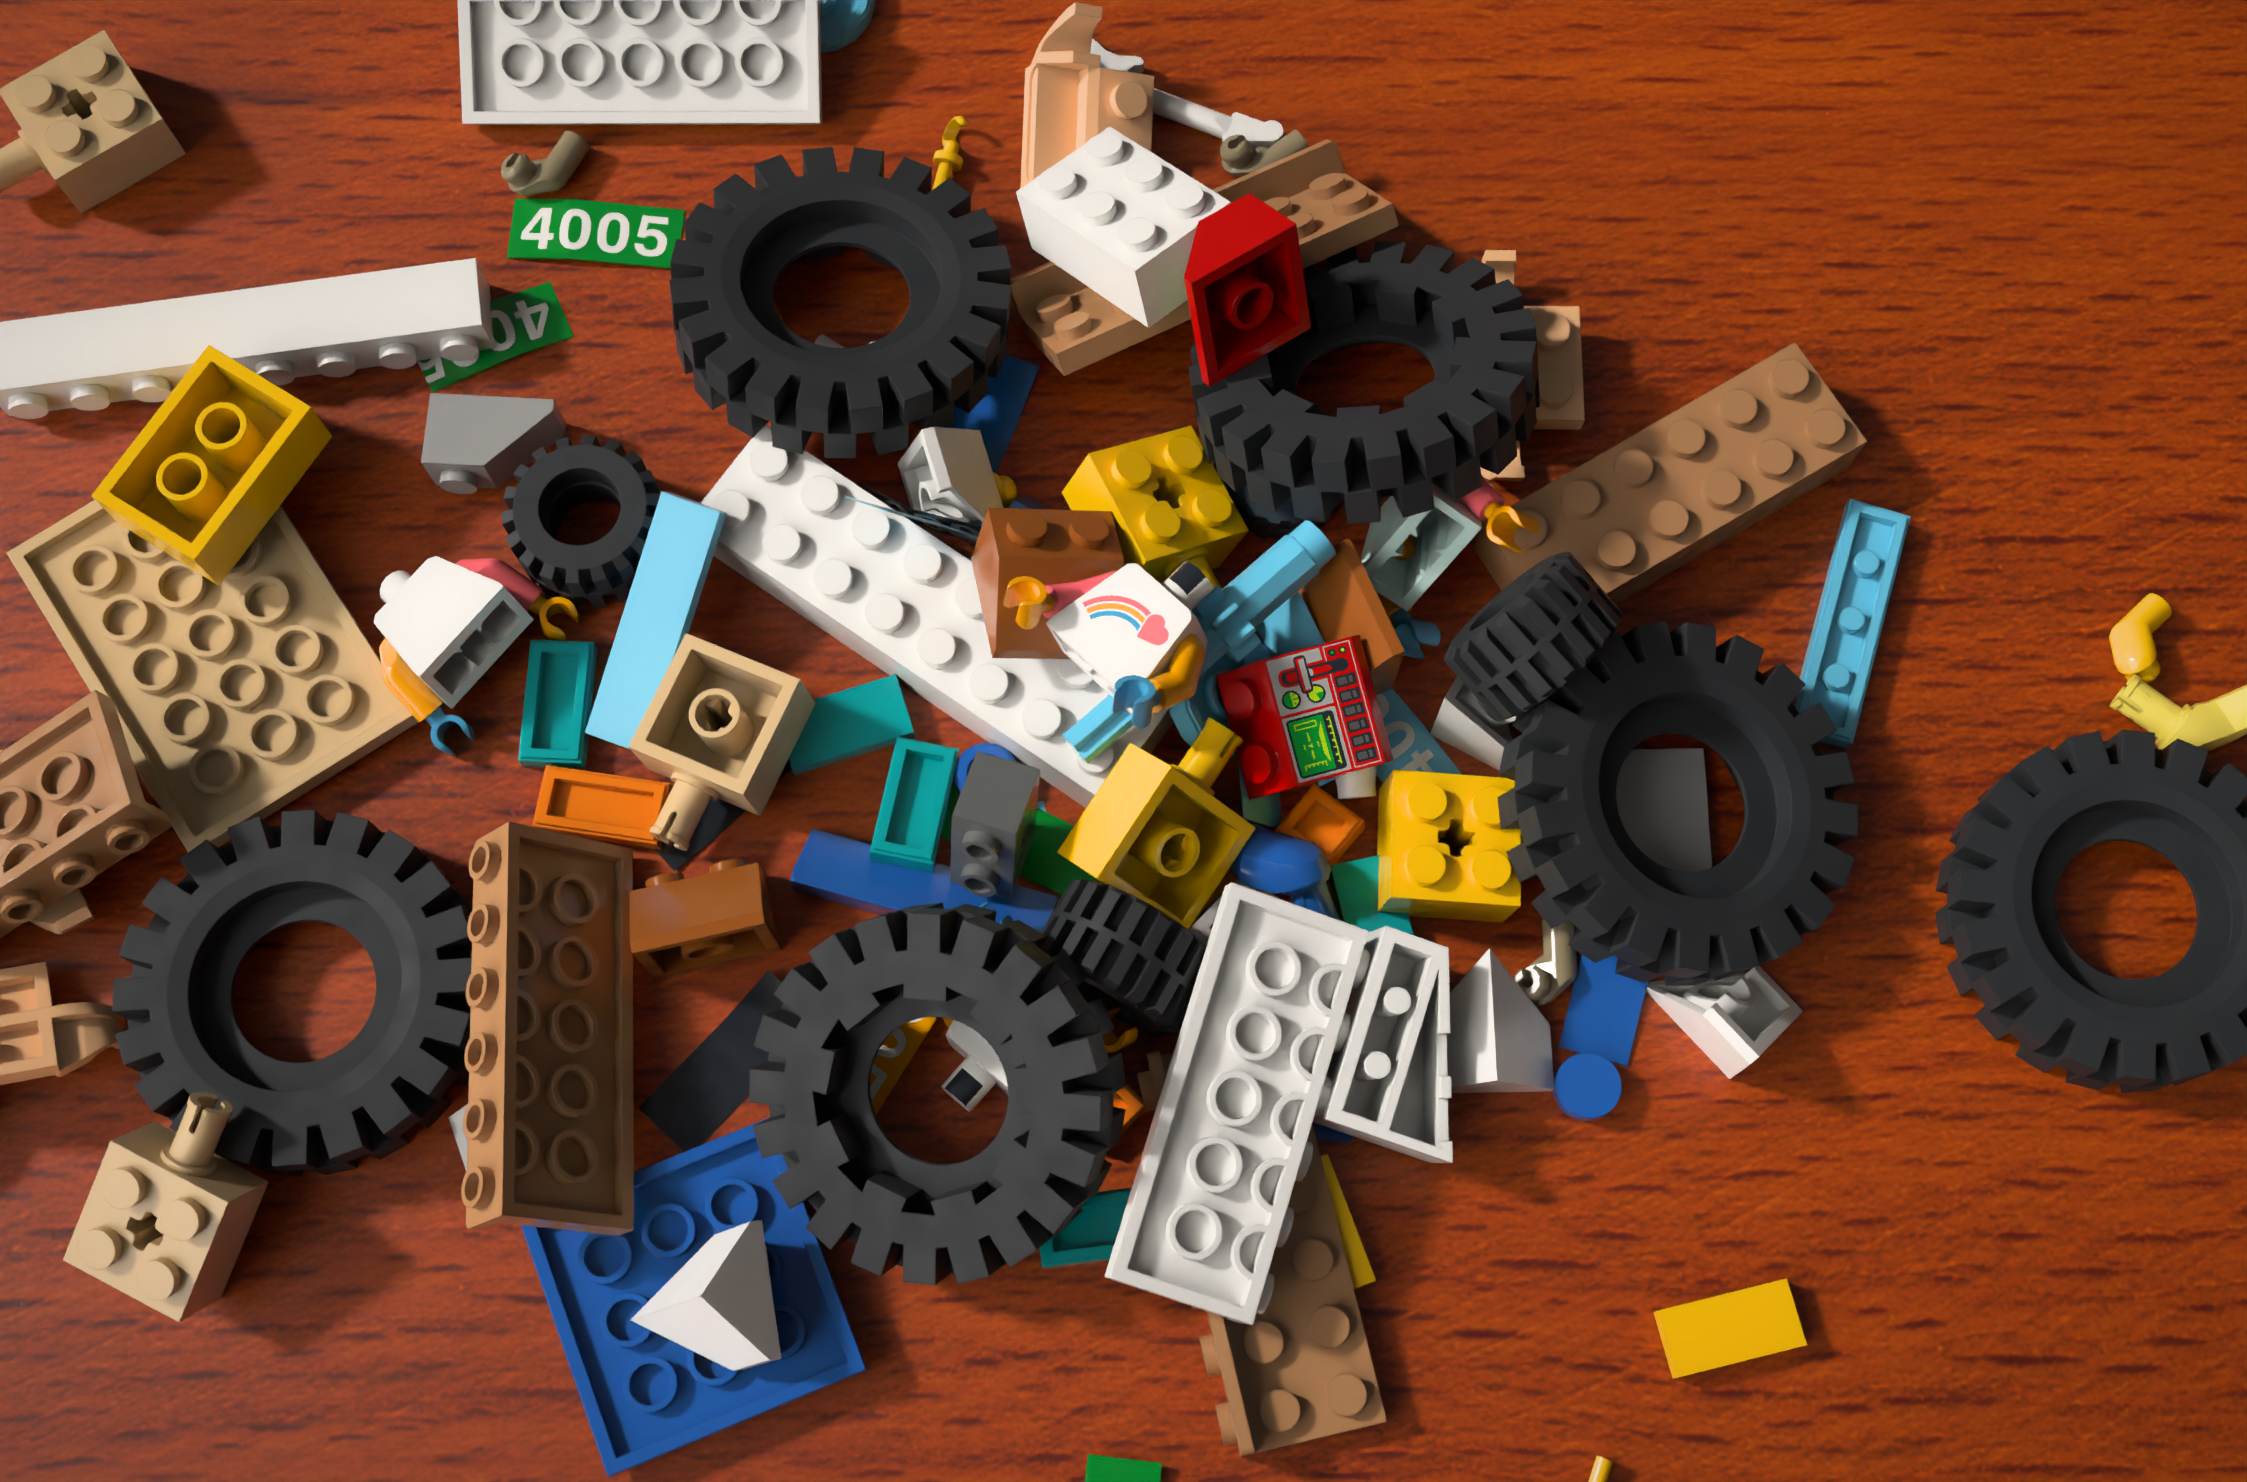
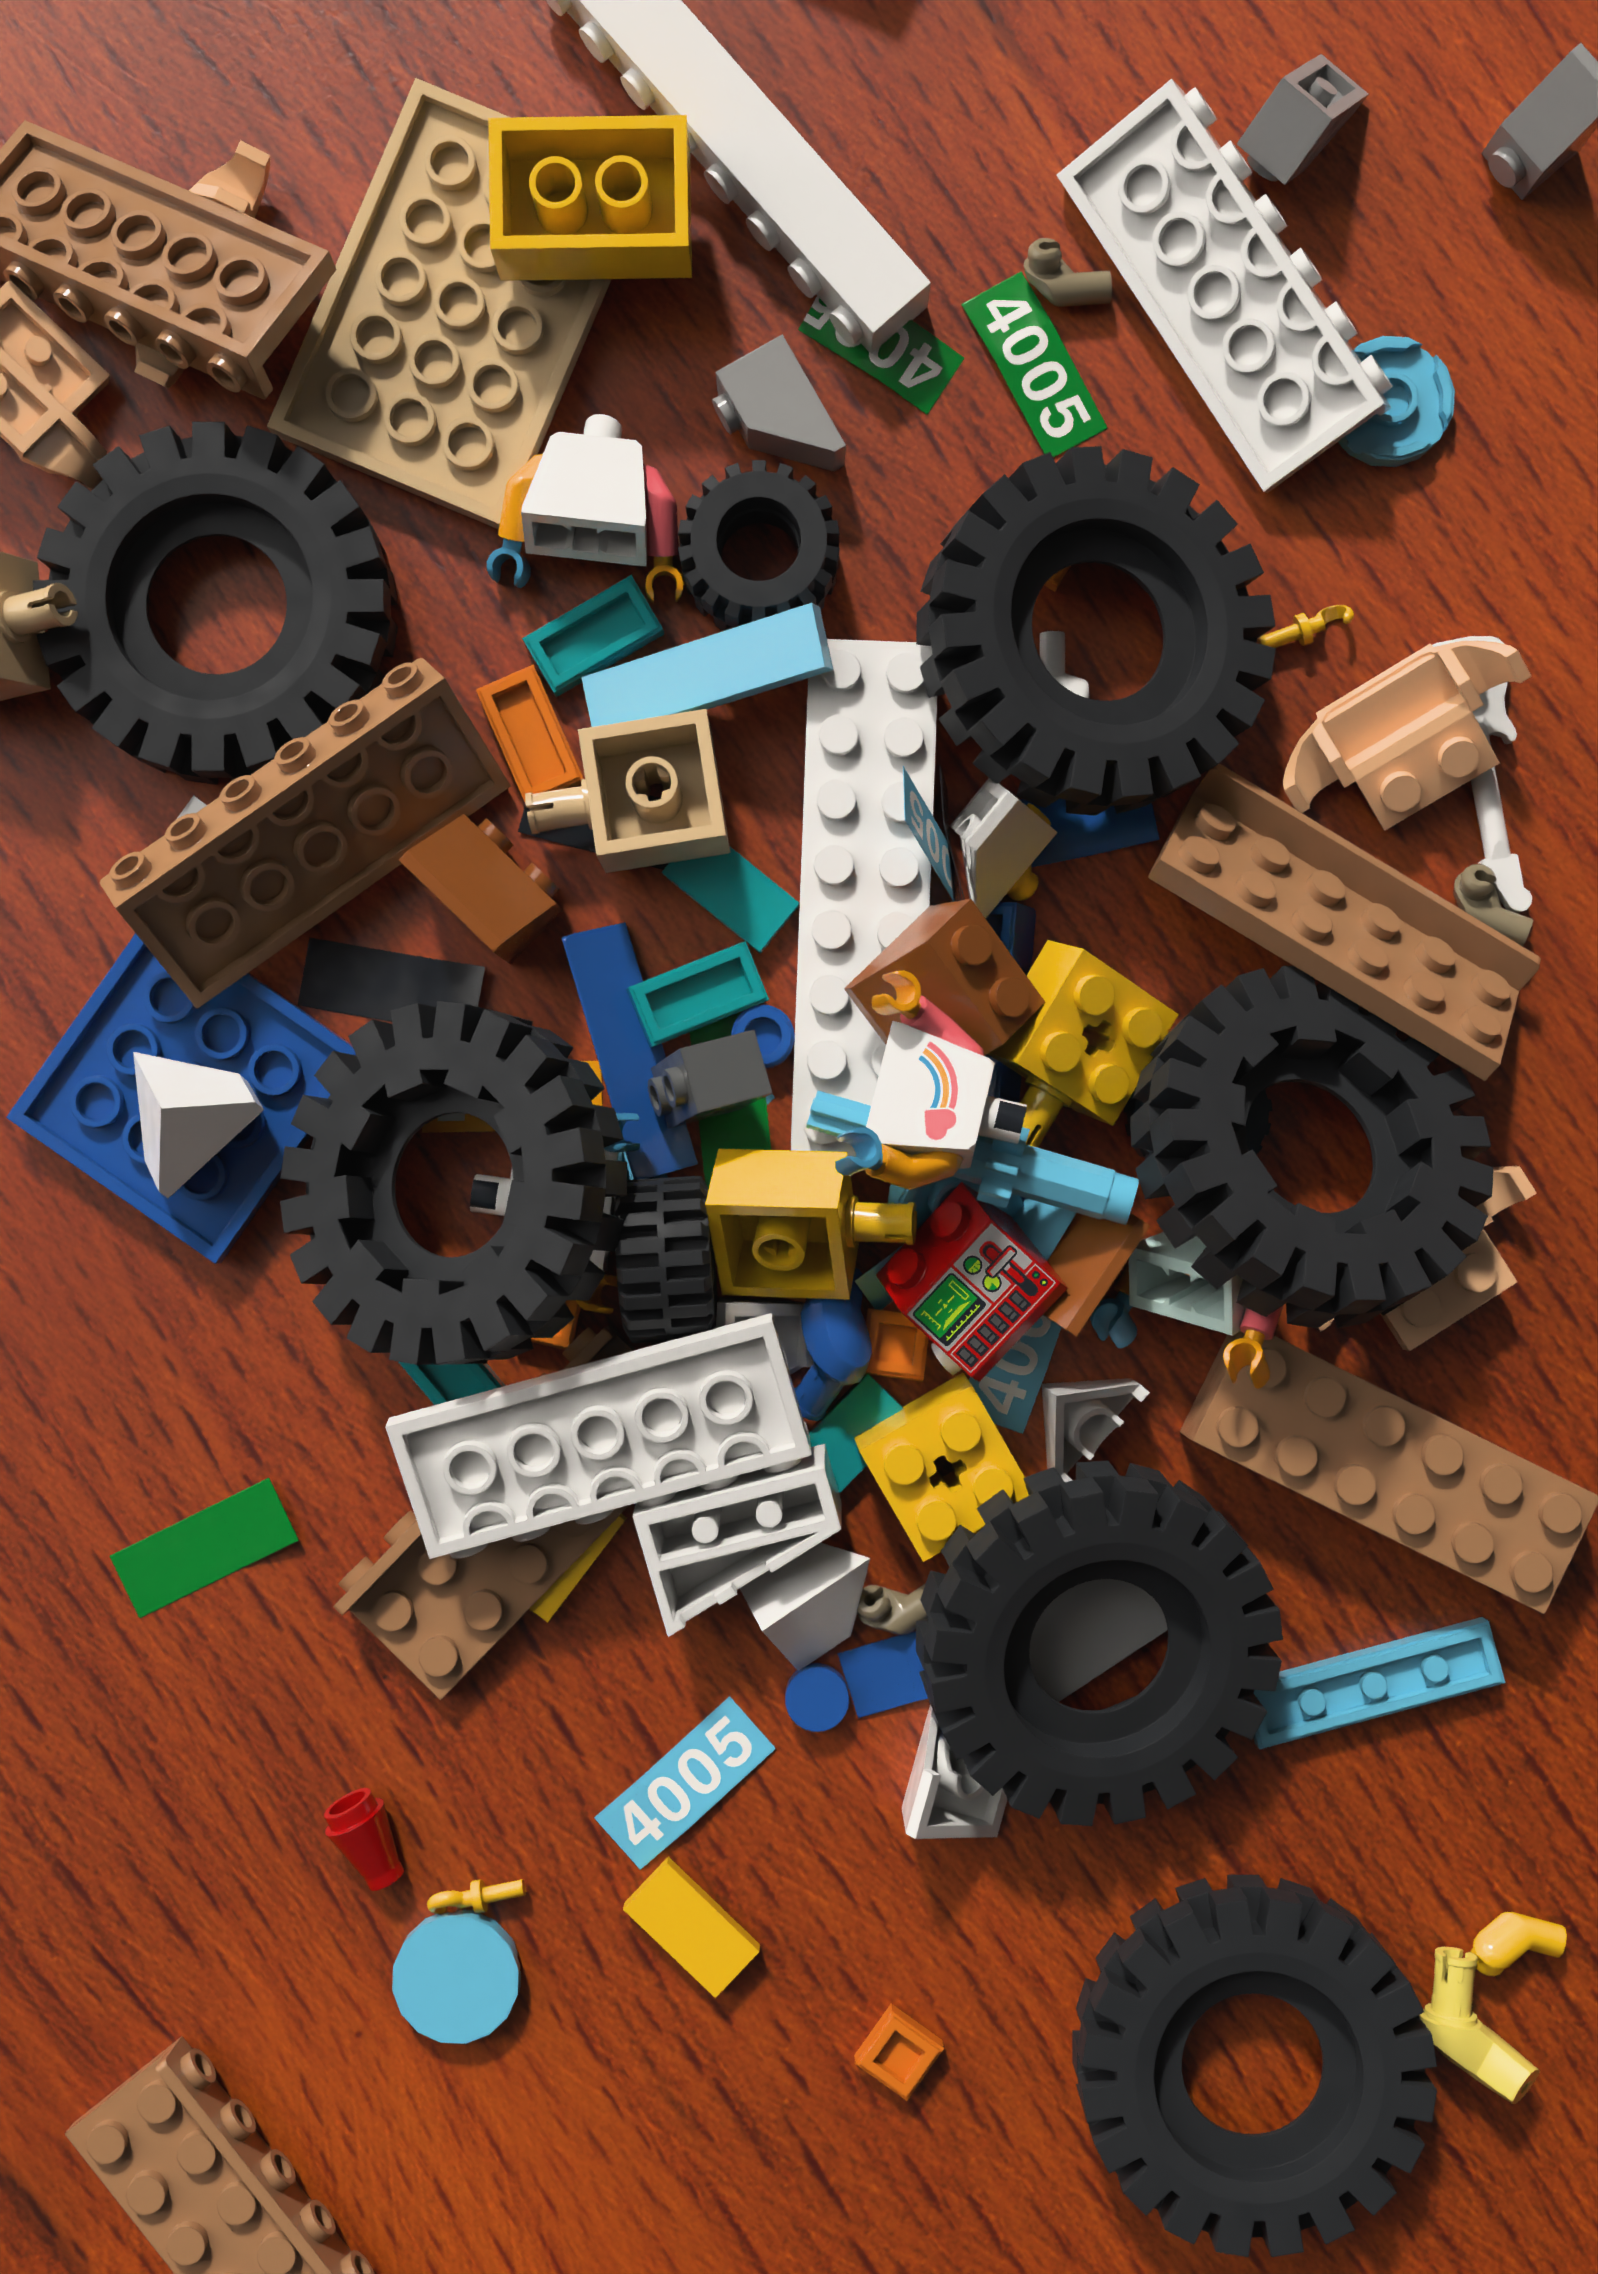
camera: 55 degrees right, 15 degrees up
white brick [1016,127,1231,328] -> none
red slope [1184,193,1311,387] -> none
black tyre [1444,552,1622,721] -> none
none -> medium azure sticker [594,1696,776,1870]
none -> orange tile [854,2003,944,2101]

